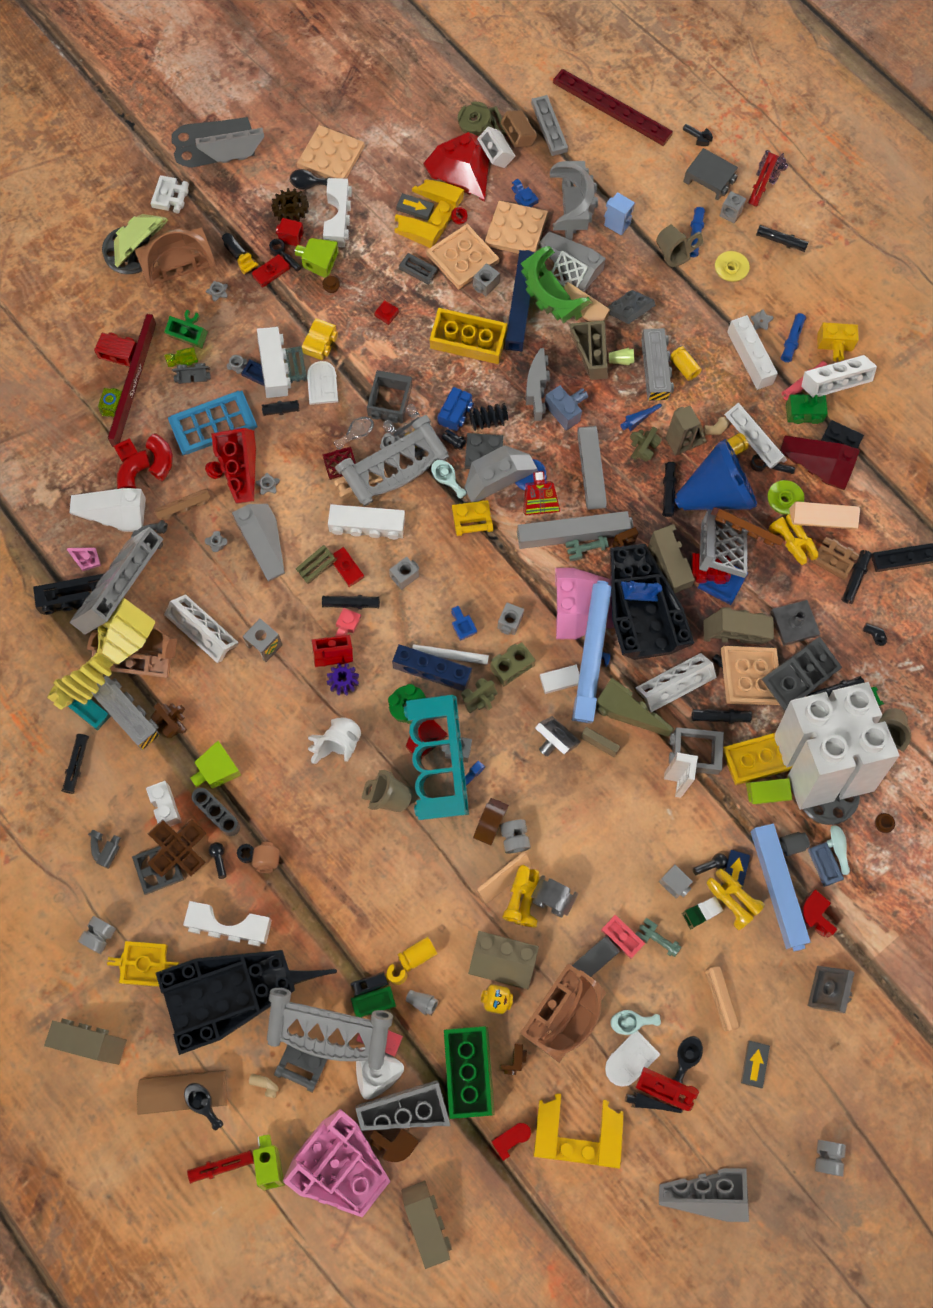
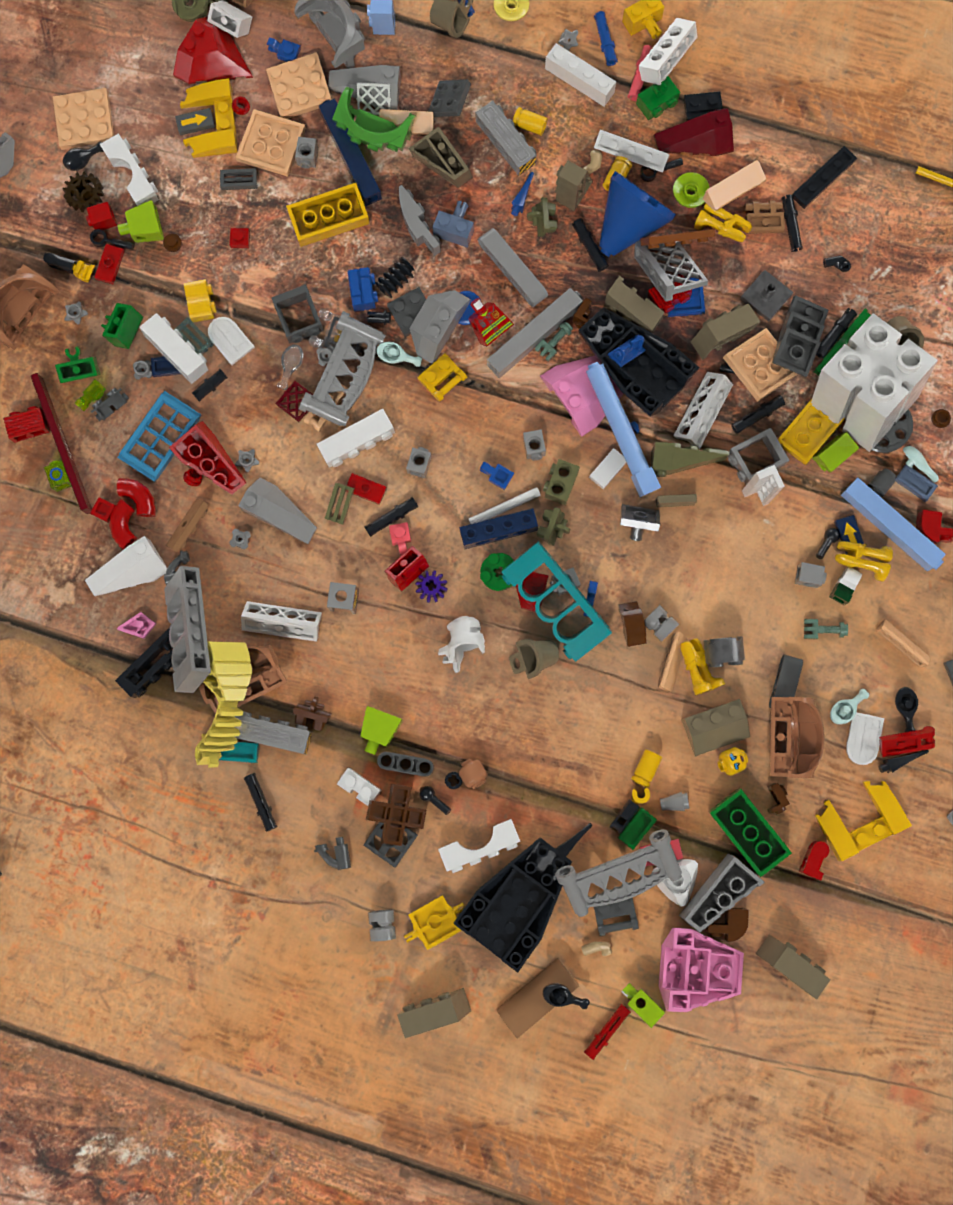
camera: 25 degrees left, 10 degrees up
coral plate [601,915,645,959] -> none
yellowish green cone [609,348,634,365] -> none
none -> green brick [101,303,143,349]

